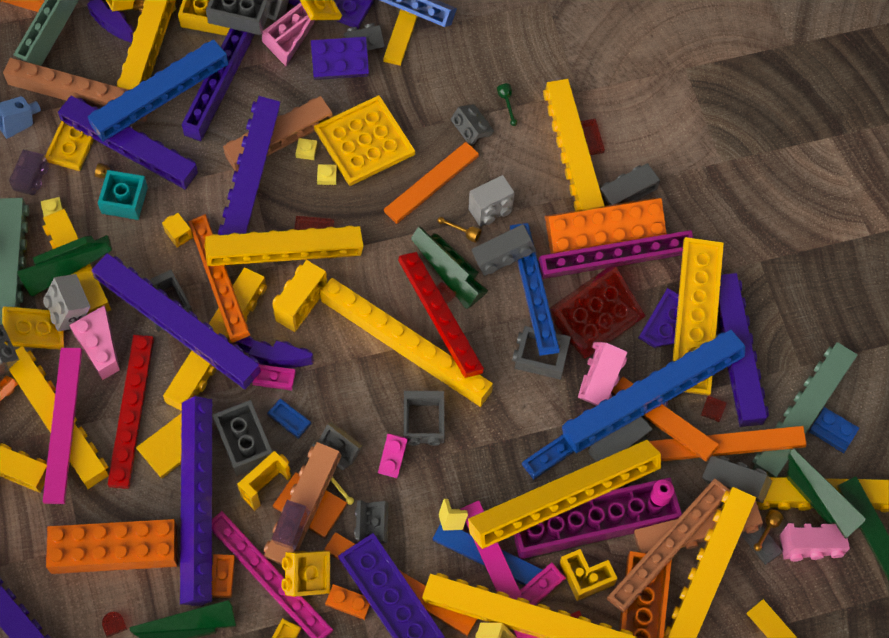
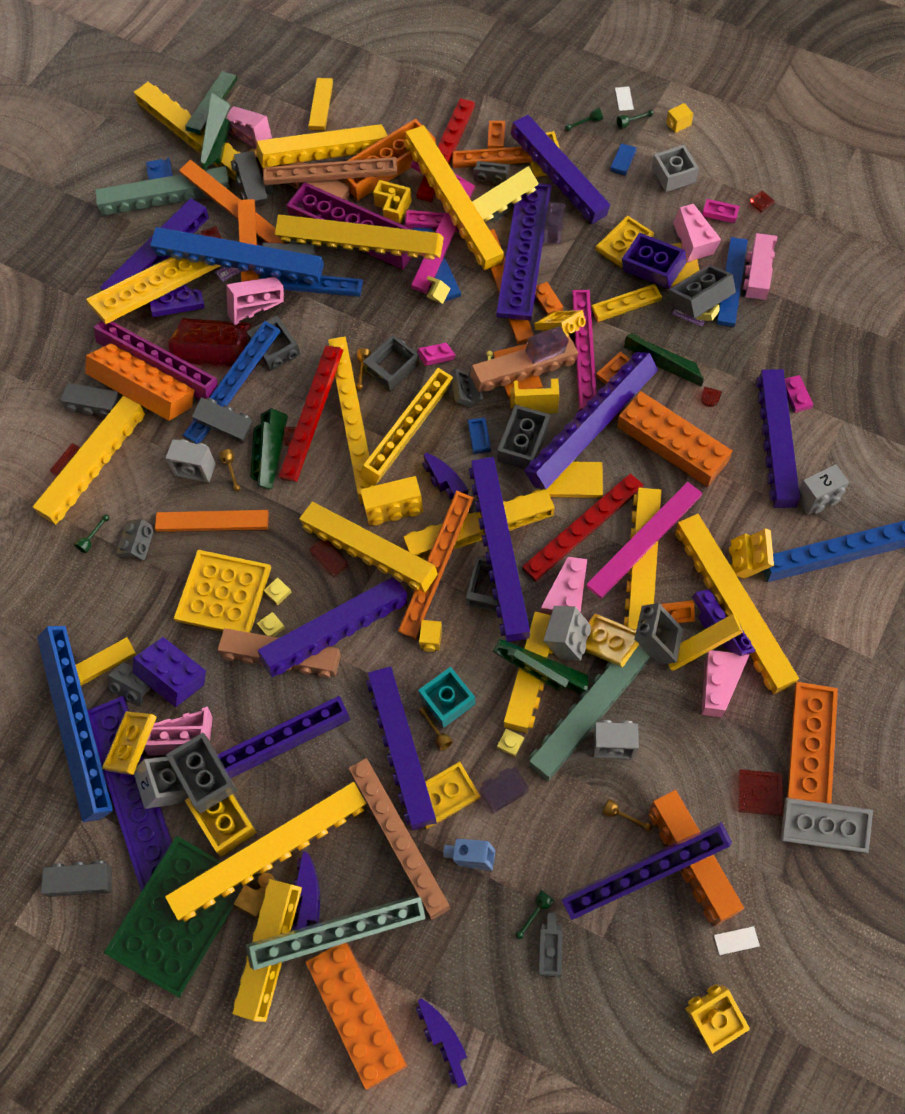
camera: 130 degrees left, 0 degrees up
blue brick [87,39,228,142] -> none
dark pink plate [252,364,296,391] -> none
dark grey bracket [354,500,389,544] -> none
dark pink brick [650,480,674,506] -> none
none -> pearl gold hinge [356,348,372,390]
none -> yellow brick [359,368,453,486]

